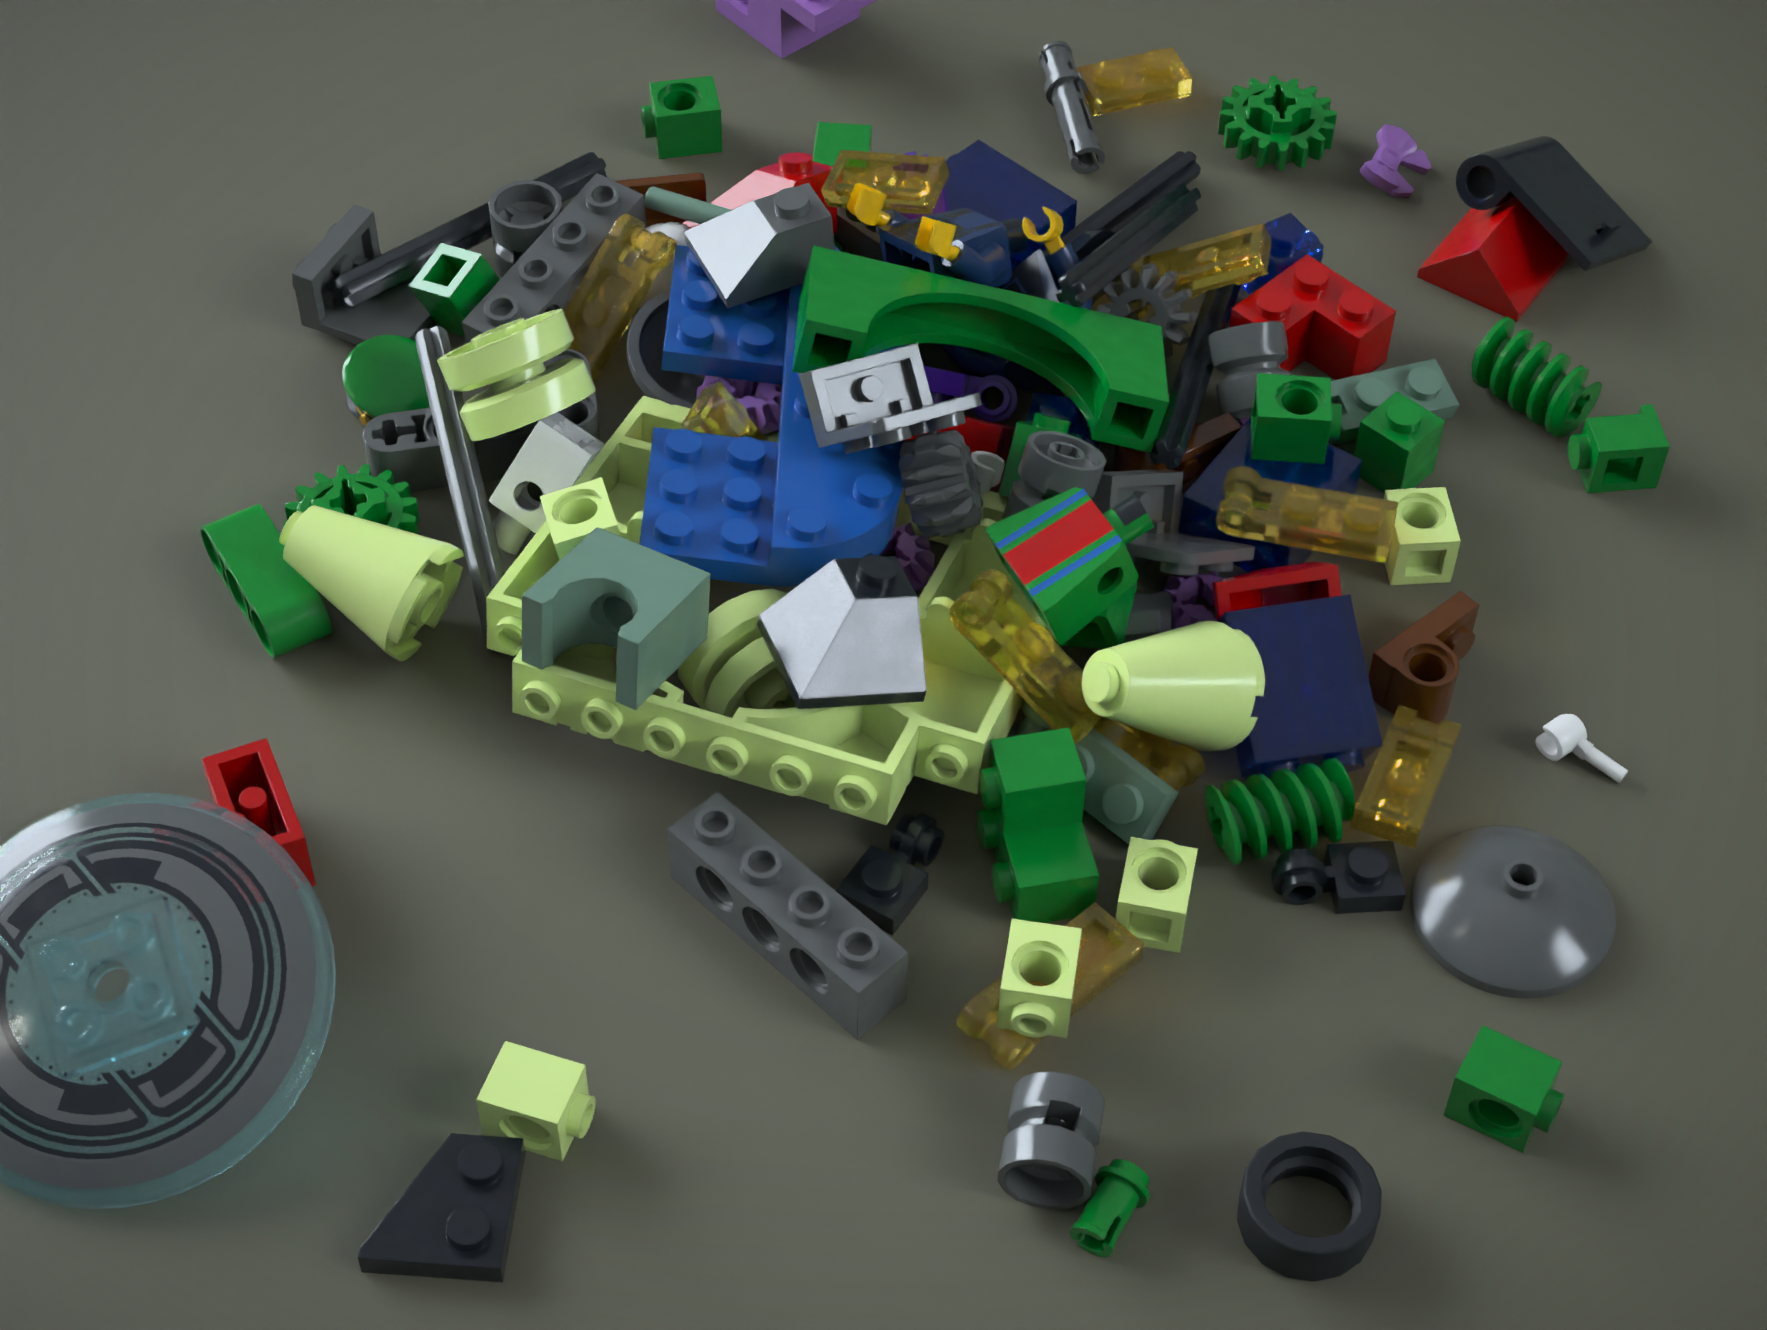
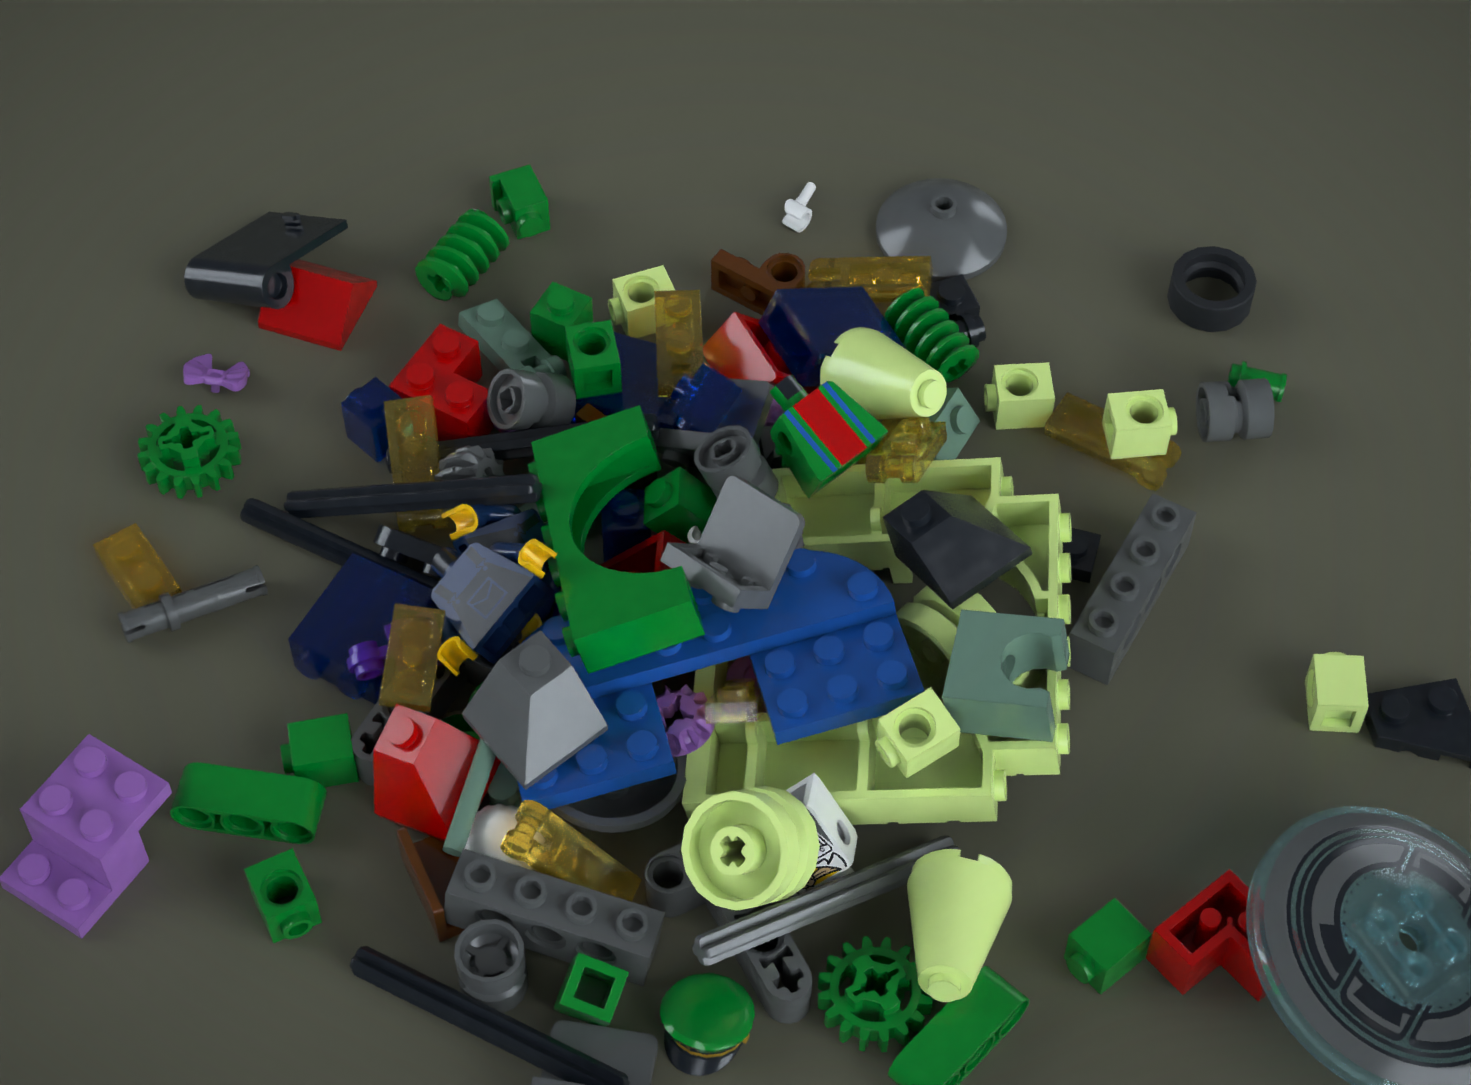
camera: 105 degrees left, 5 degrees up
green brick [976,727,1099,923] -> none
green brick [1443,1025,1565,1153] -> none
none -> green beam [170,762,327,844]
none -> clear blue brick [670,363,744,433]
none -> green brick [1064,898,1152,995]

